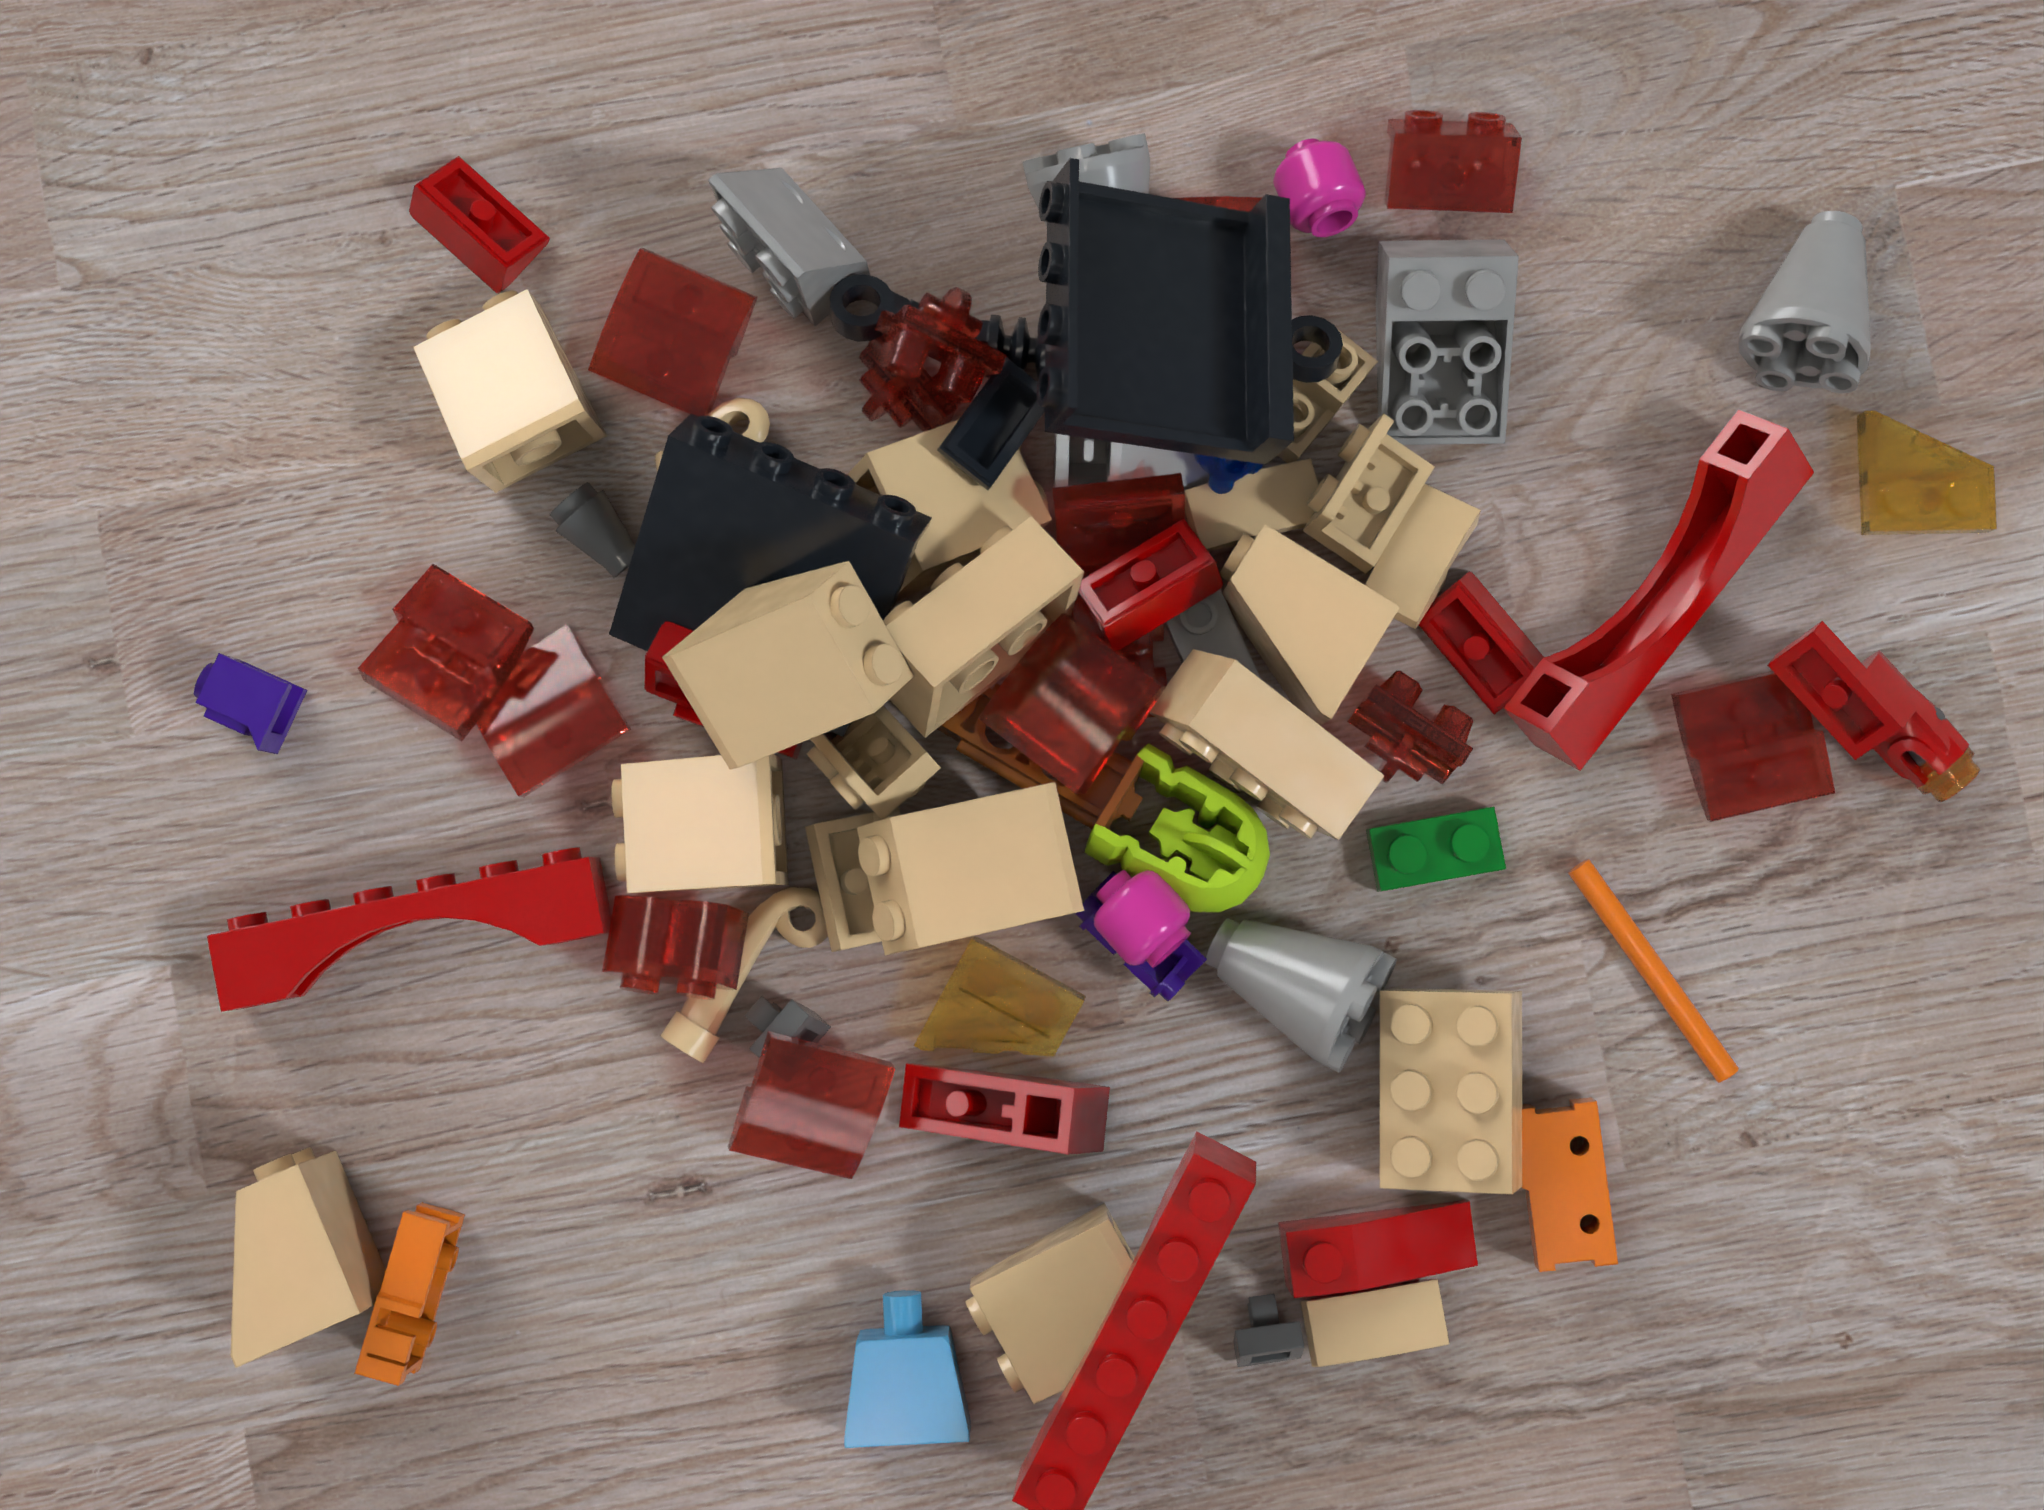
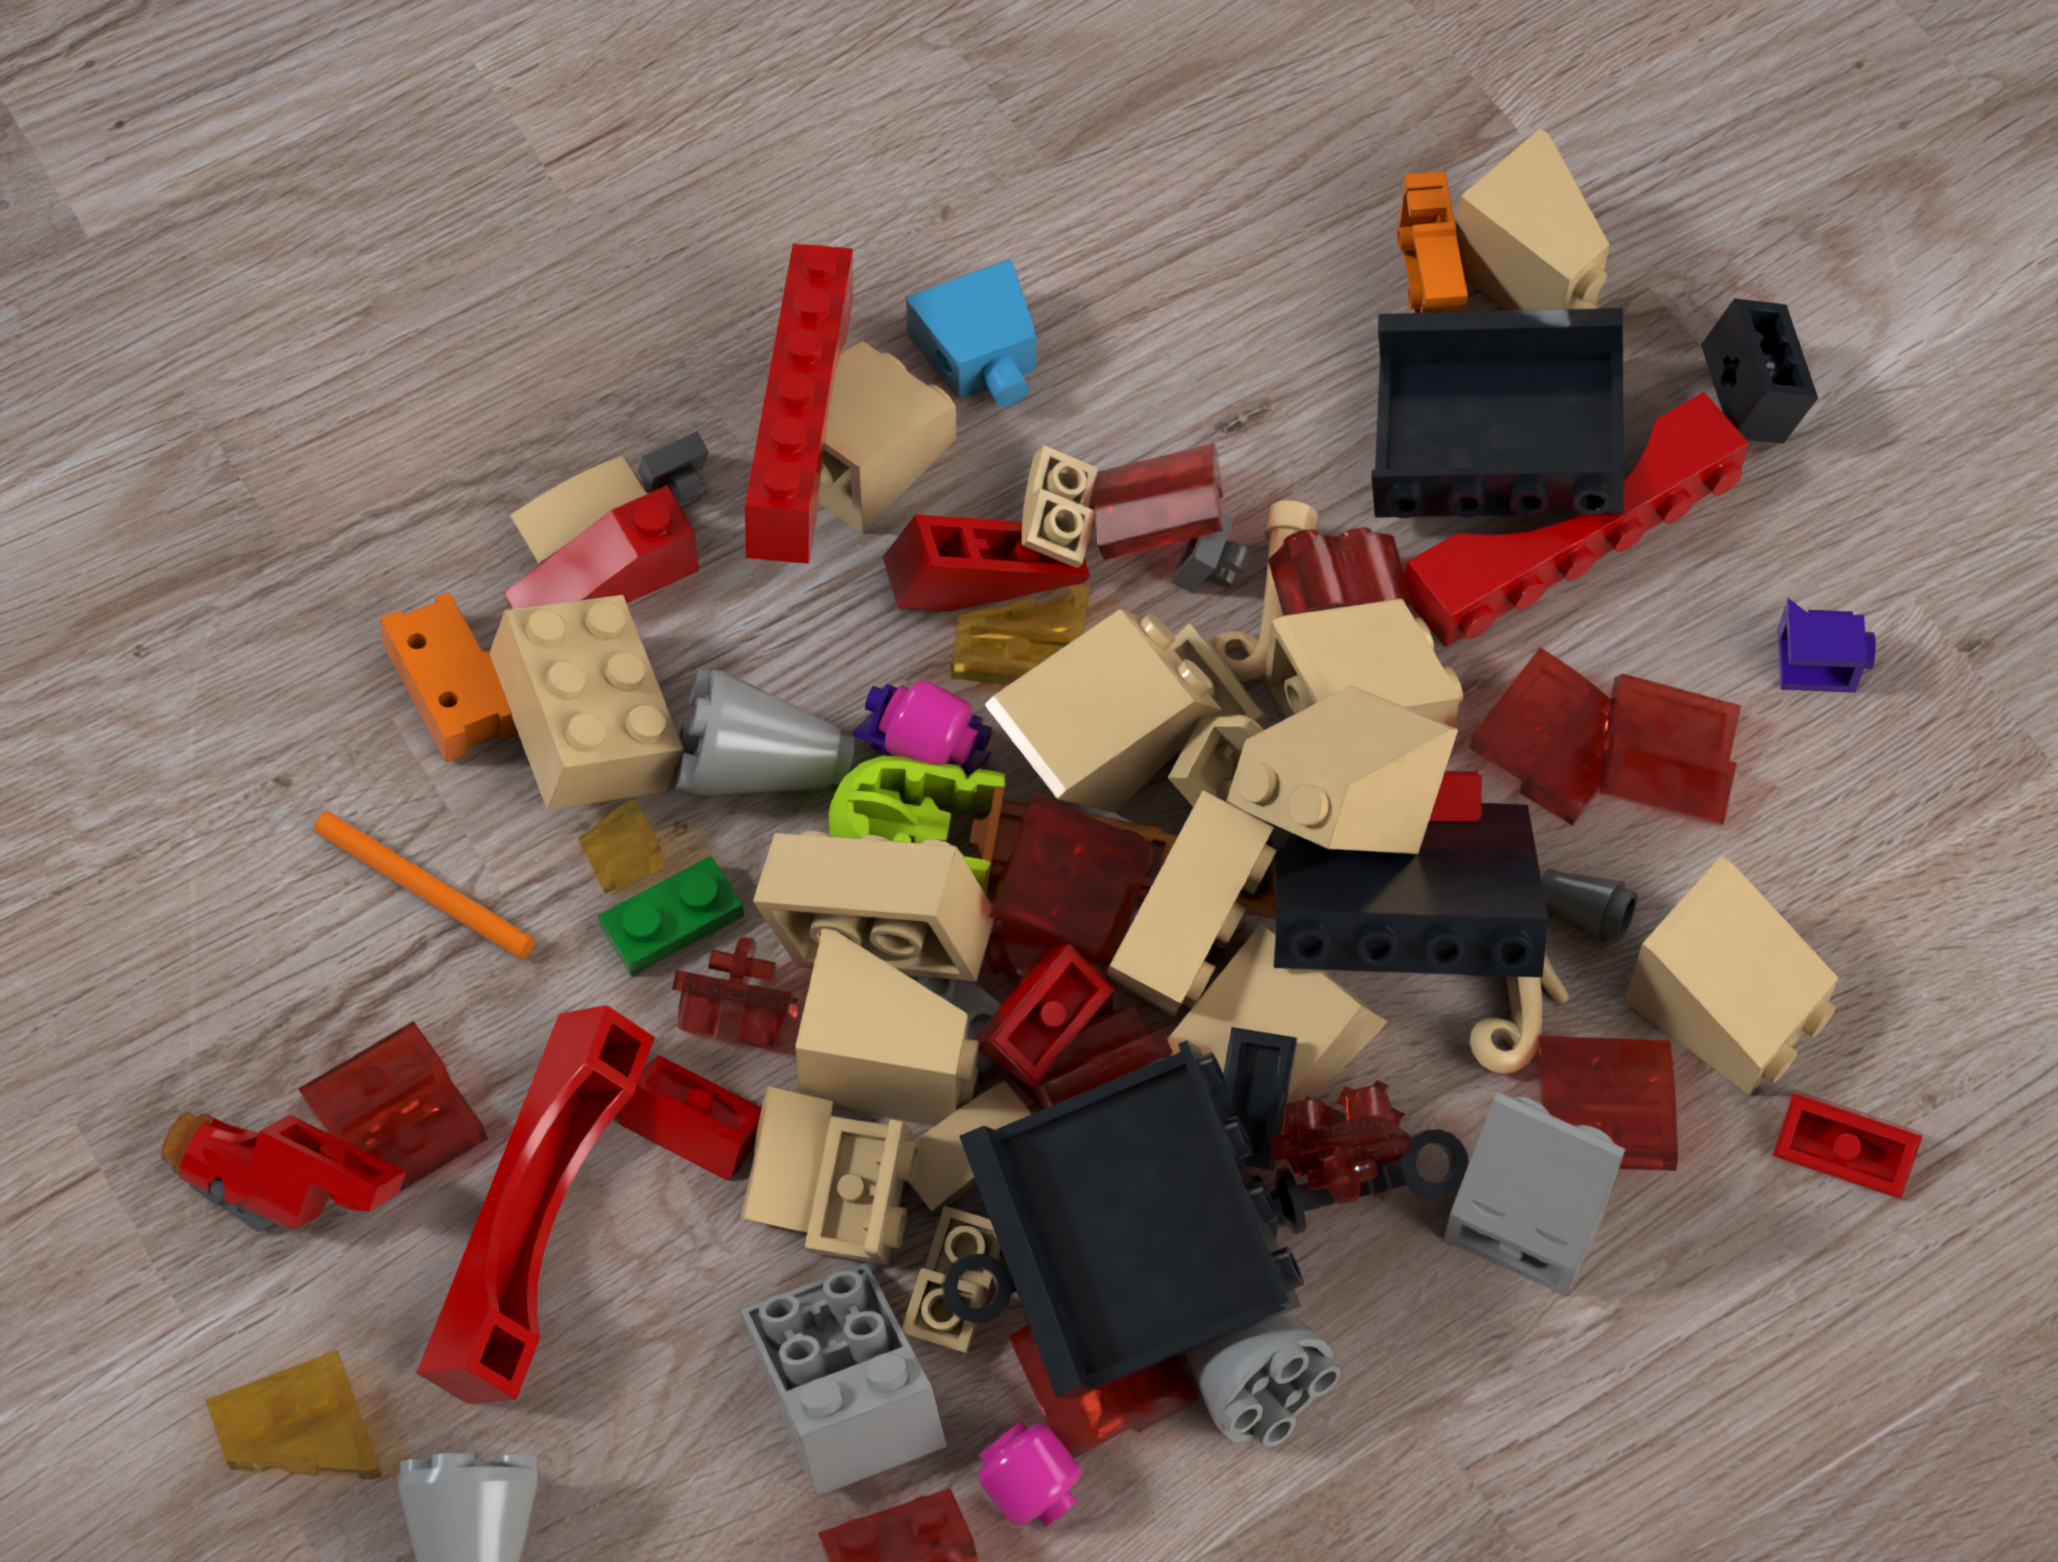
camera: 155 degrees right, 25 degrees down
none -> clear yellow slope [578,798,664,894]
none -> tan slope [1022,445,1098,568]
none -> black panel [1371,308,1624,518]
none -> black brick [1701,298,1818,444]

